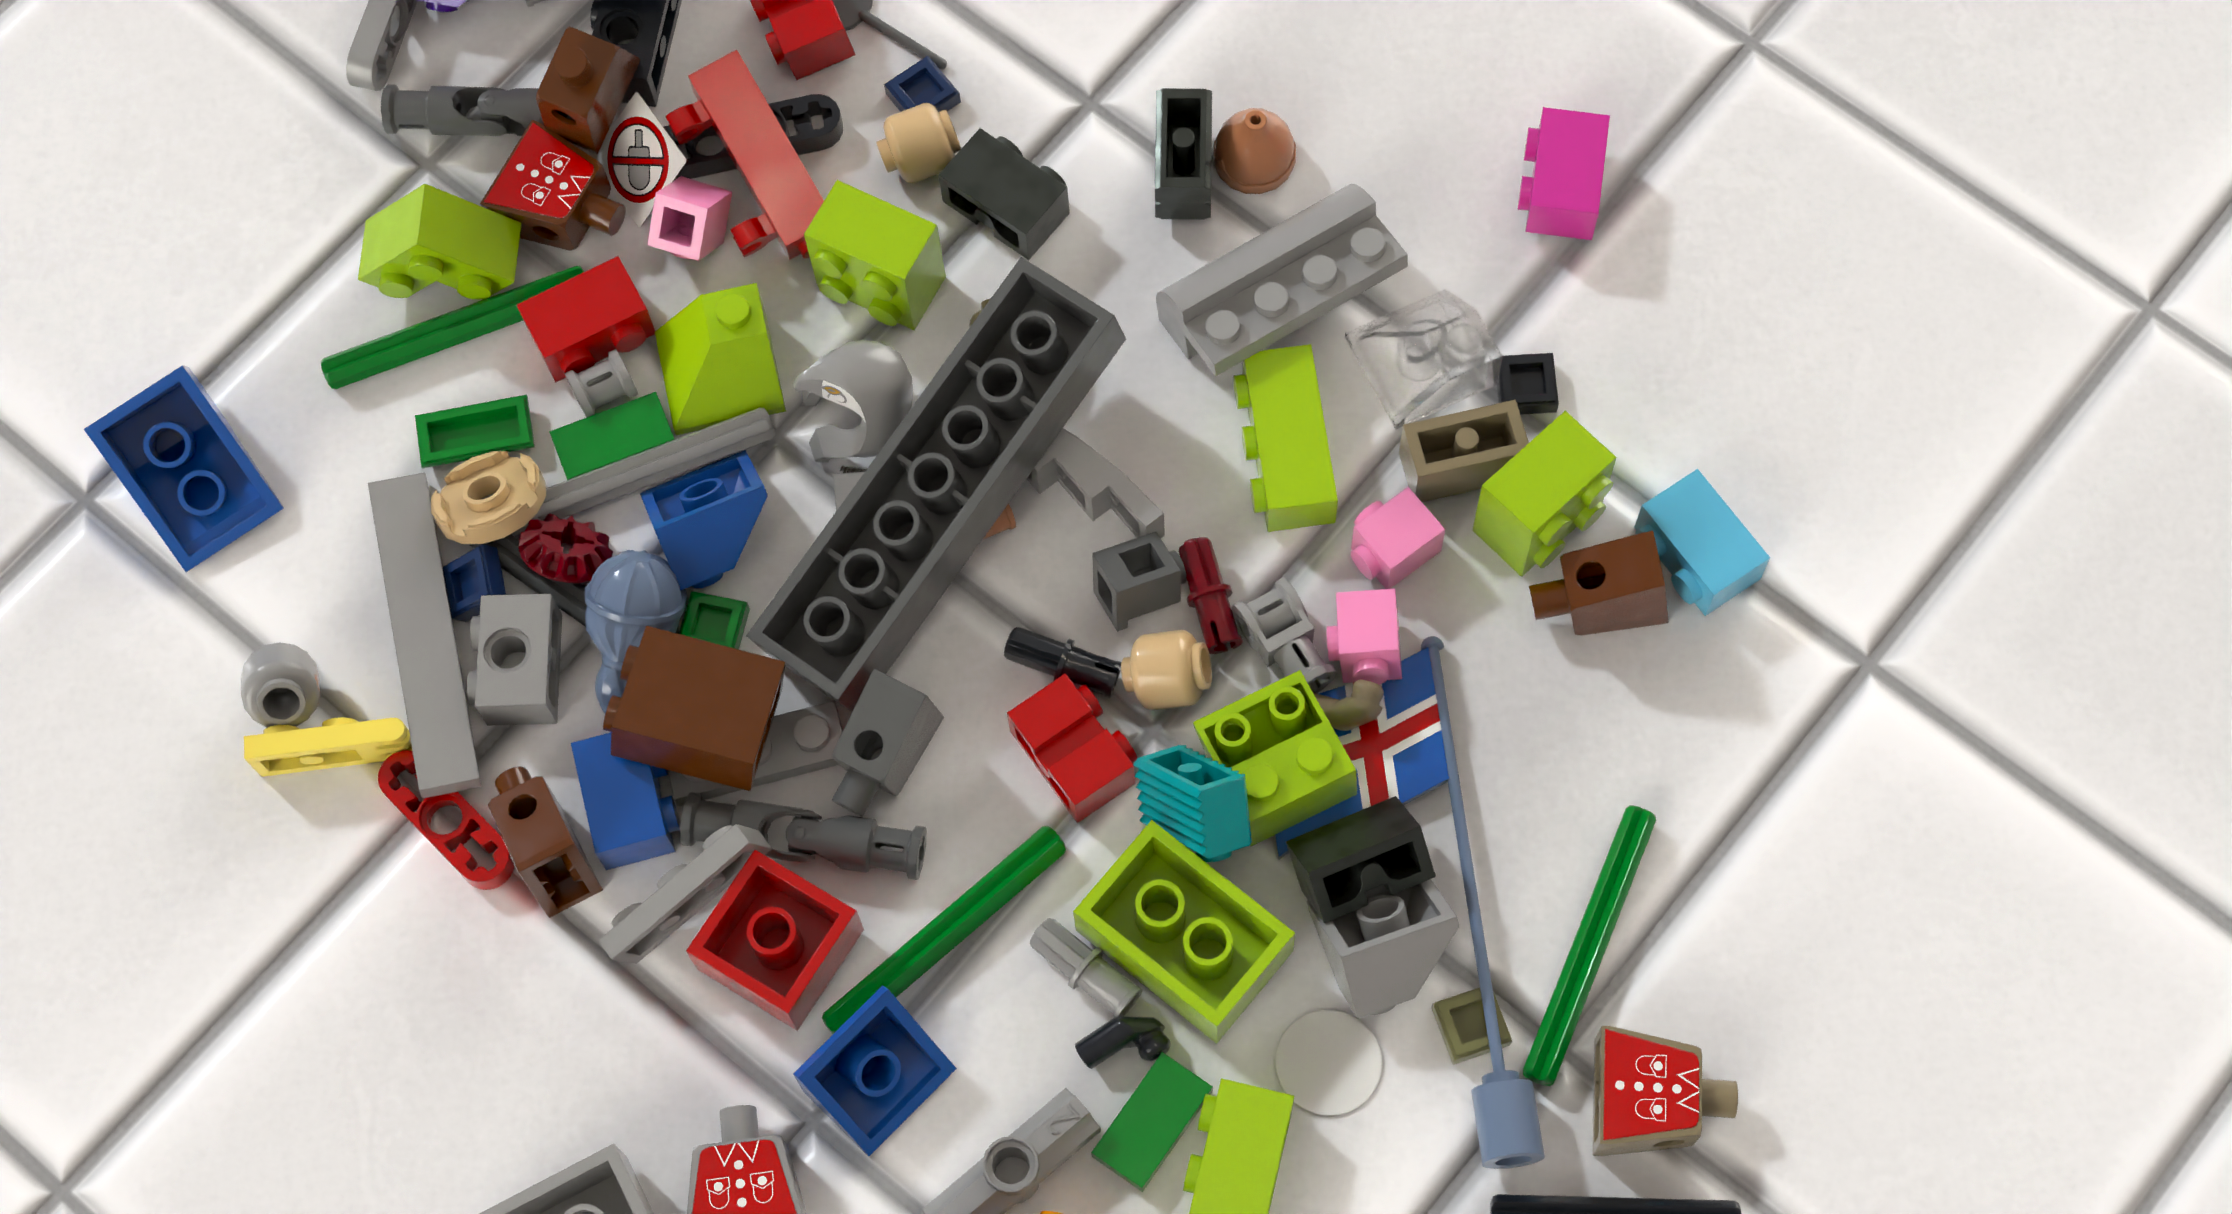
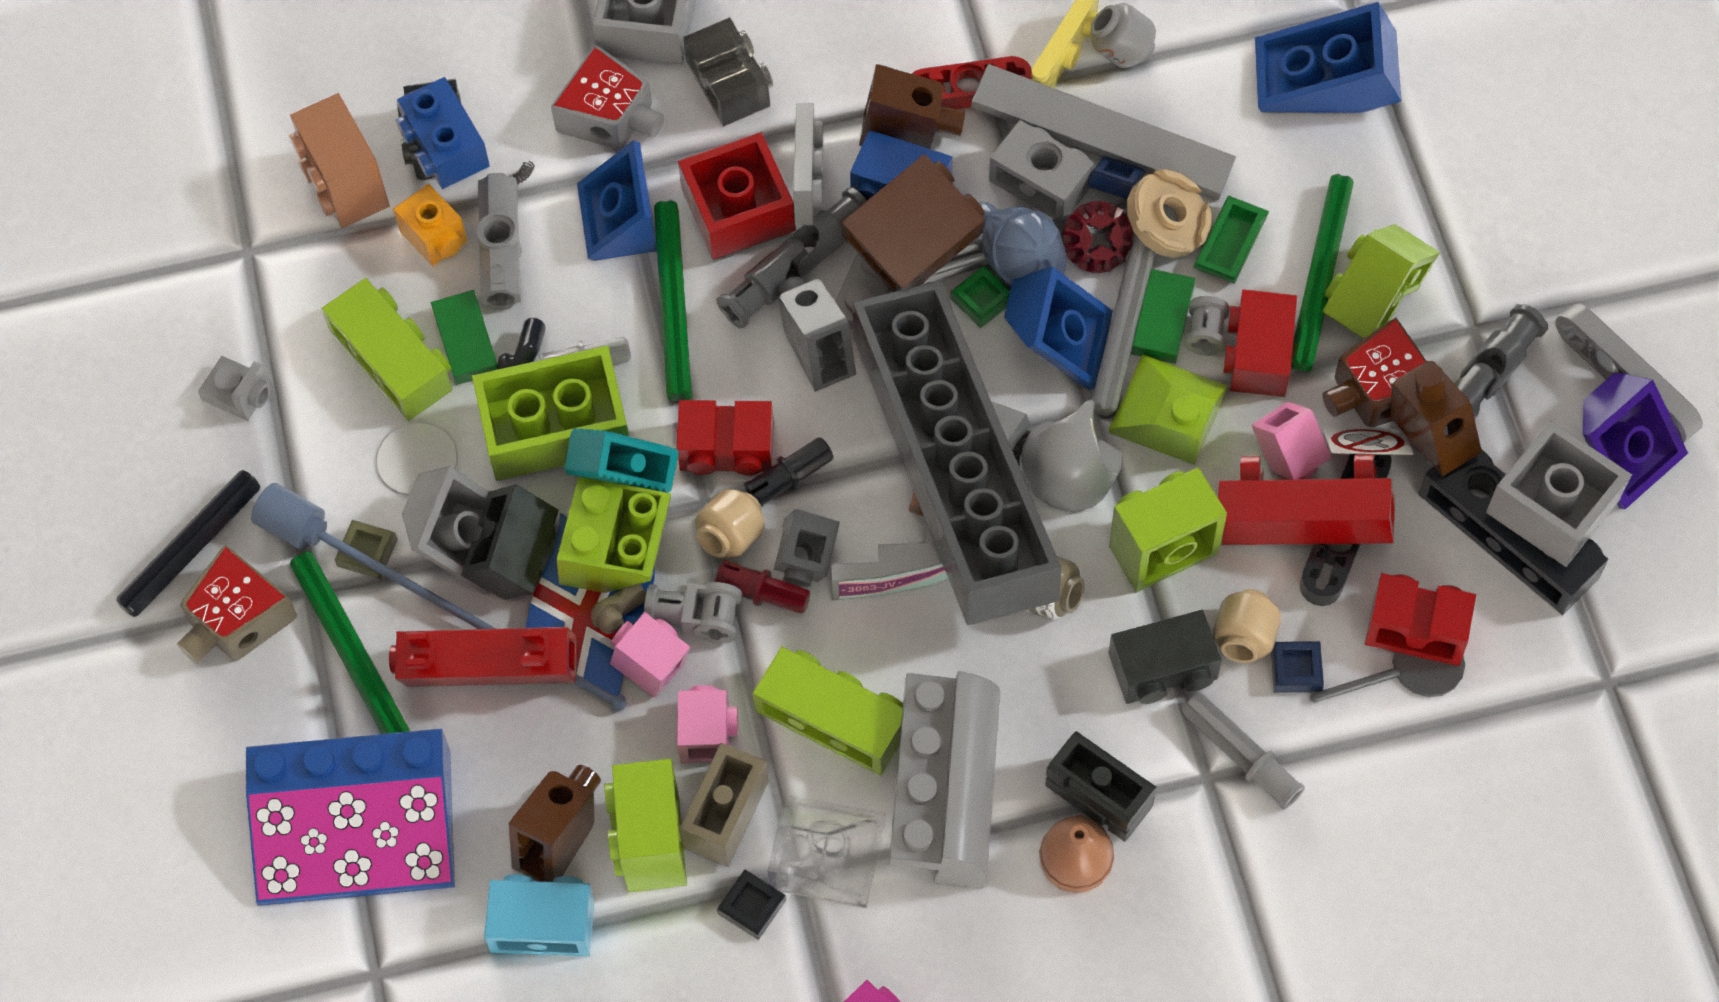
camera: 125 degrees right, 5 degrees down
none -> slope [246,729,455,906]
none -> red brick [389,627,577,687]
none -> clear smoke brick [683,17,773,127]
none -> light grey axle [1181,693,1305,810]

